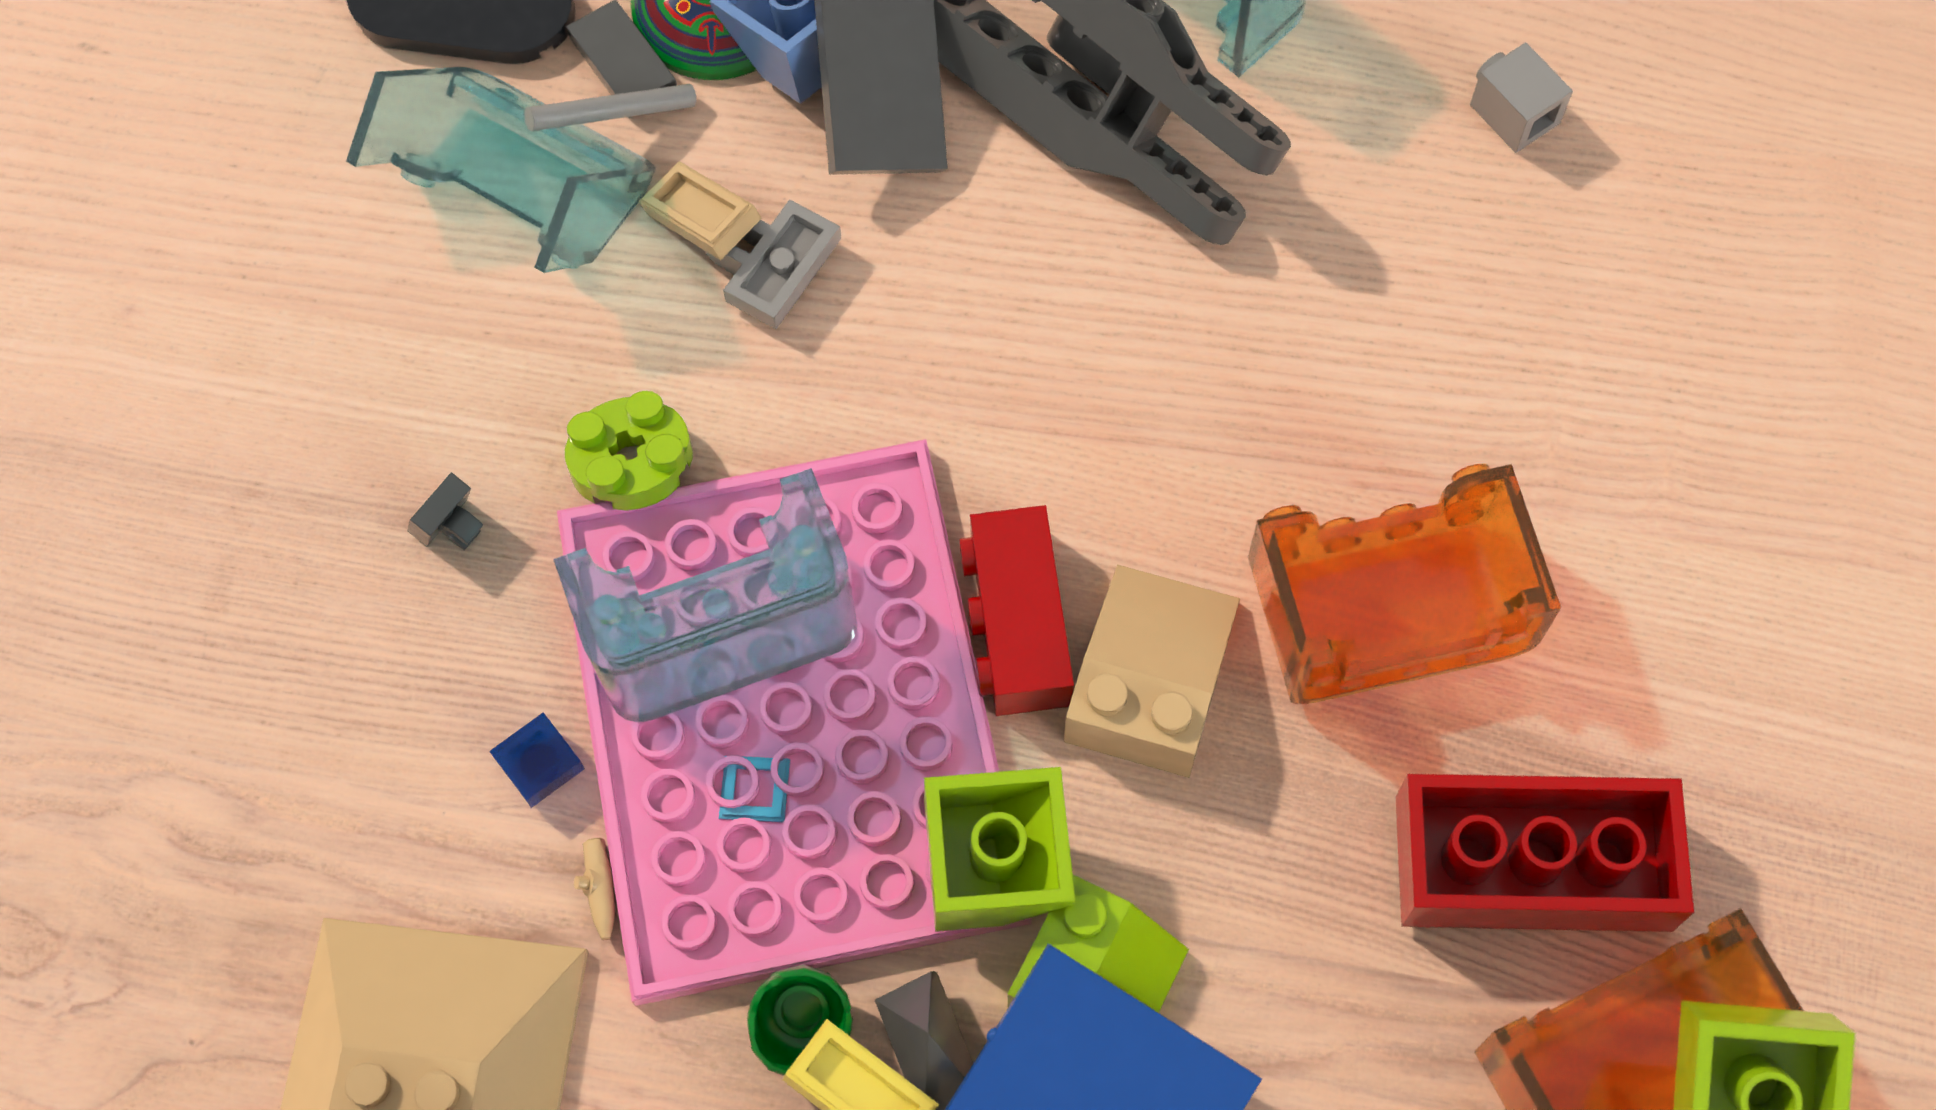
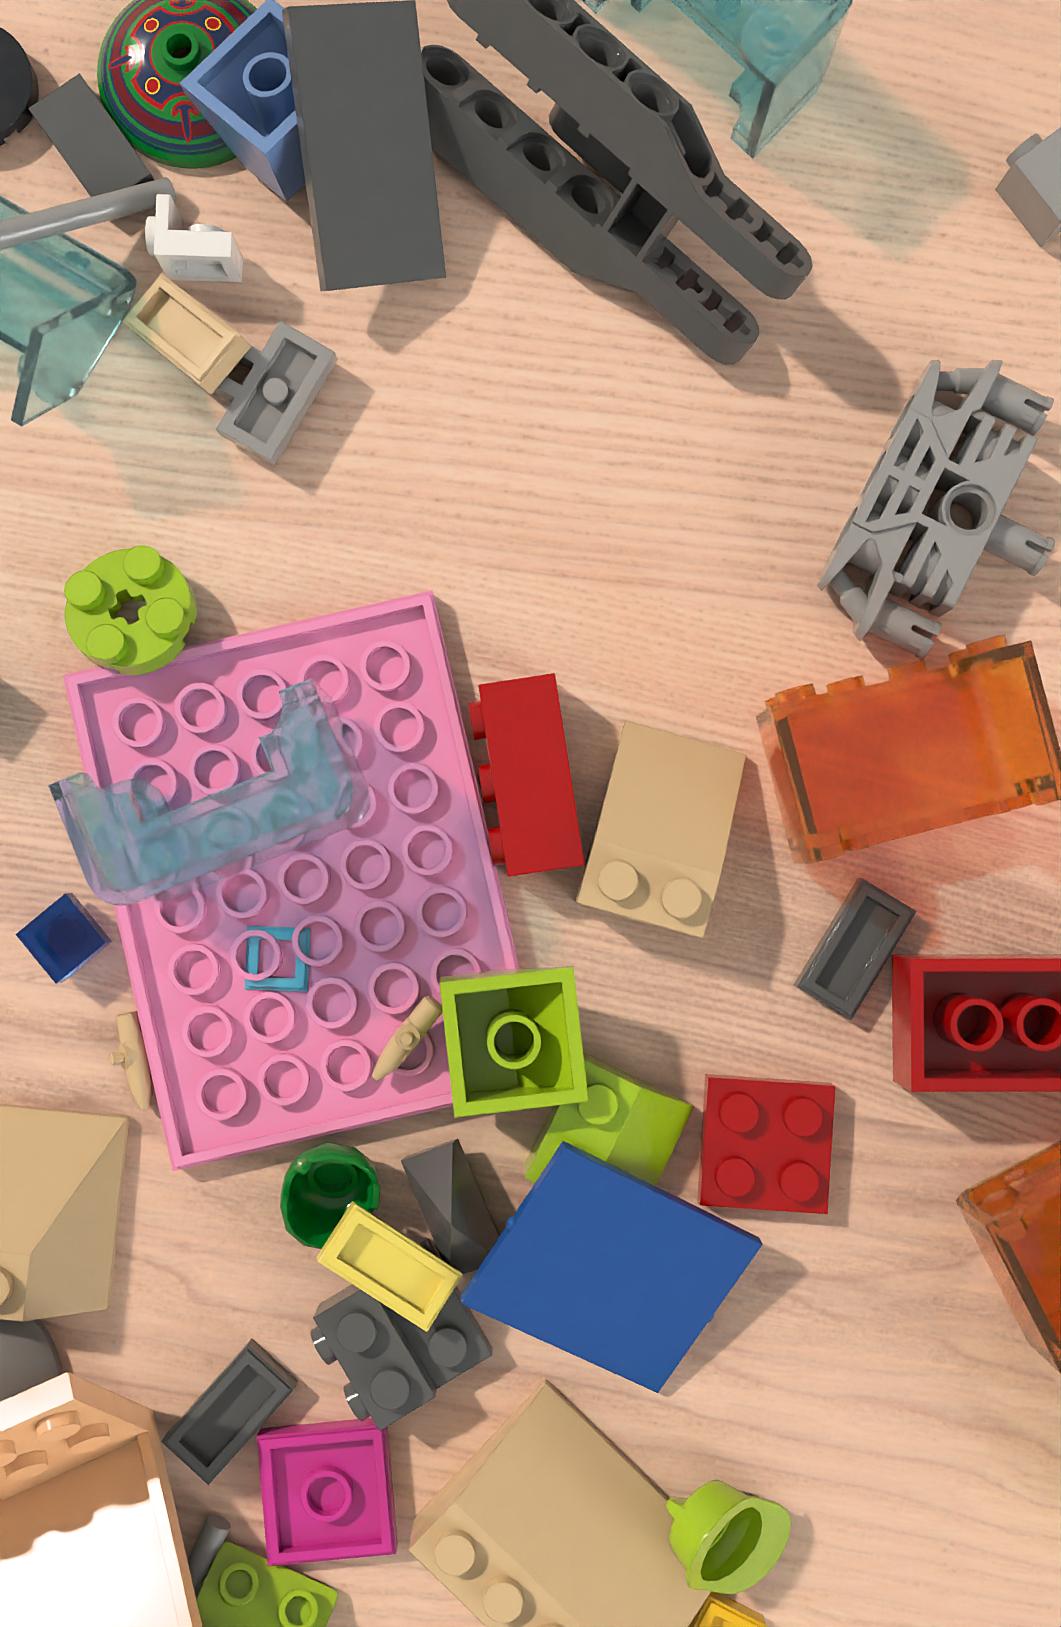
camera: 10 degrees left, 20 degrees up
none -> white bracket [145,194,243,282]
none -> tan helmet [372,996,443,1081]
none -> red plate [697,1074,836,1214]
none -> dark grey tile [794,878,917,1020]
none -> light grey piece [817,360,1055,660]

